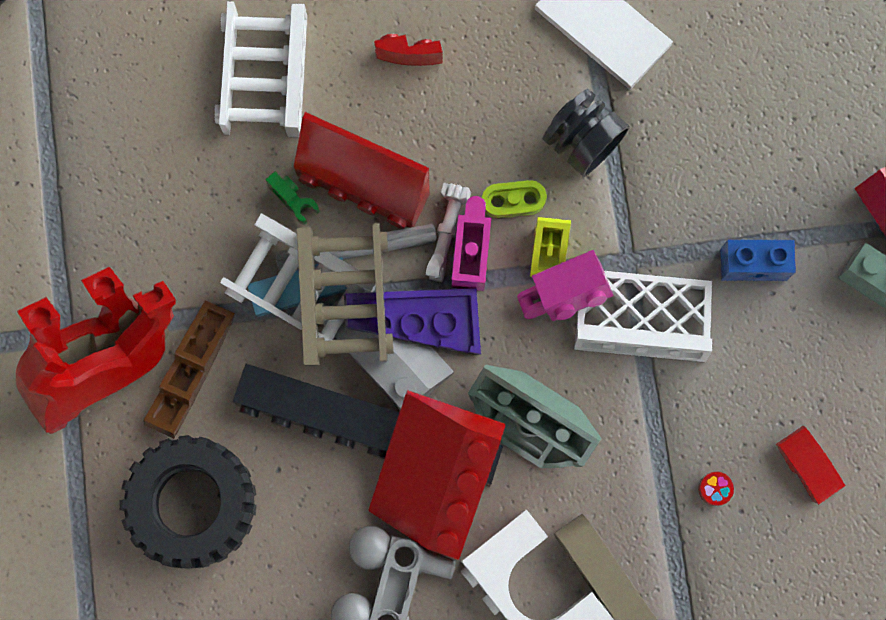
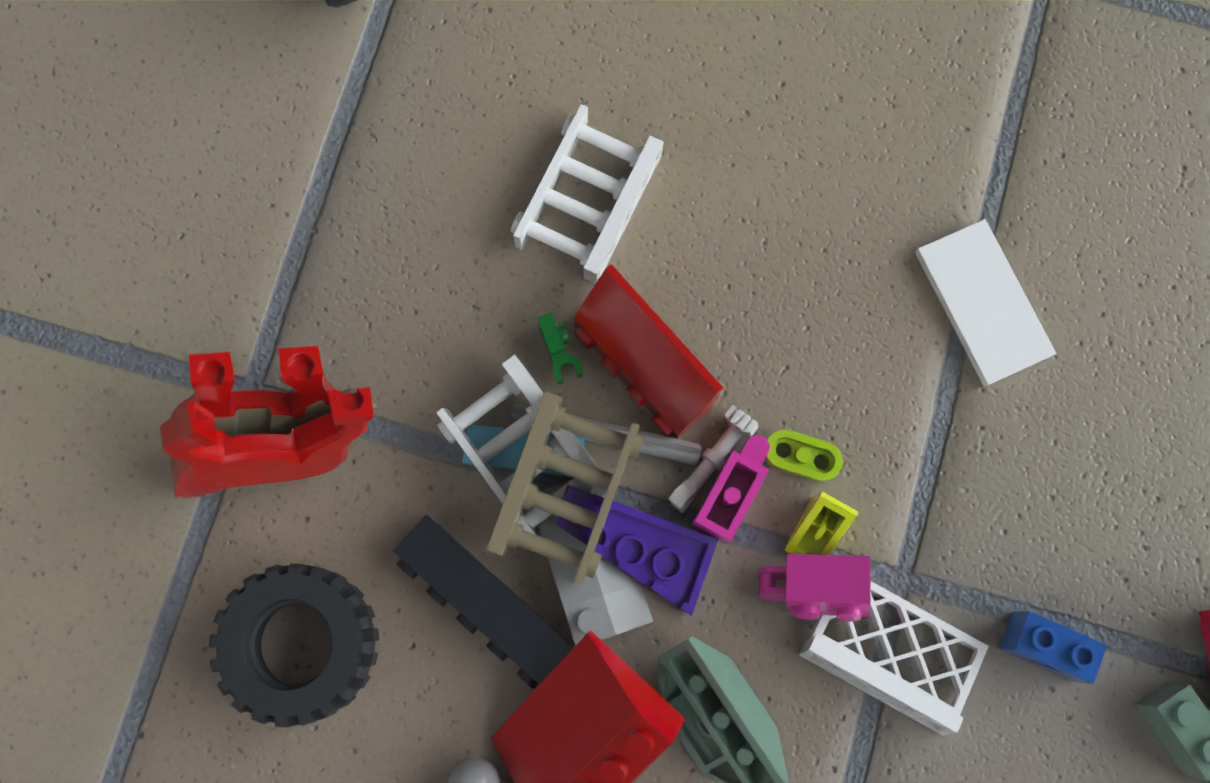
camera: 20 degrees right, 0 degrees up
reddish brown slope [143,300,235,439] -> none
red slope [374,34,443,66] -> none
black wheel [542,89,630,177] -> none

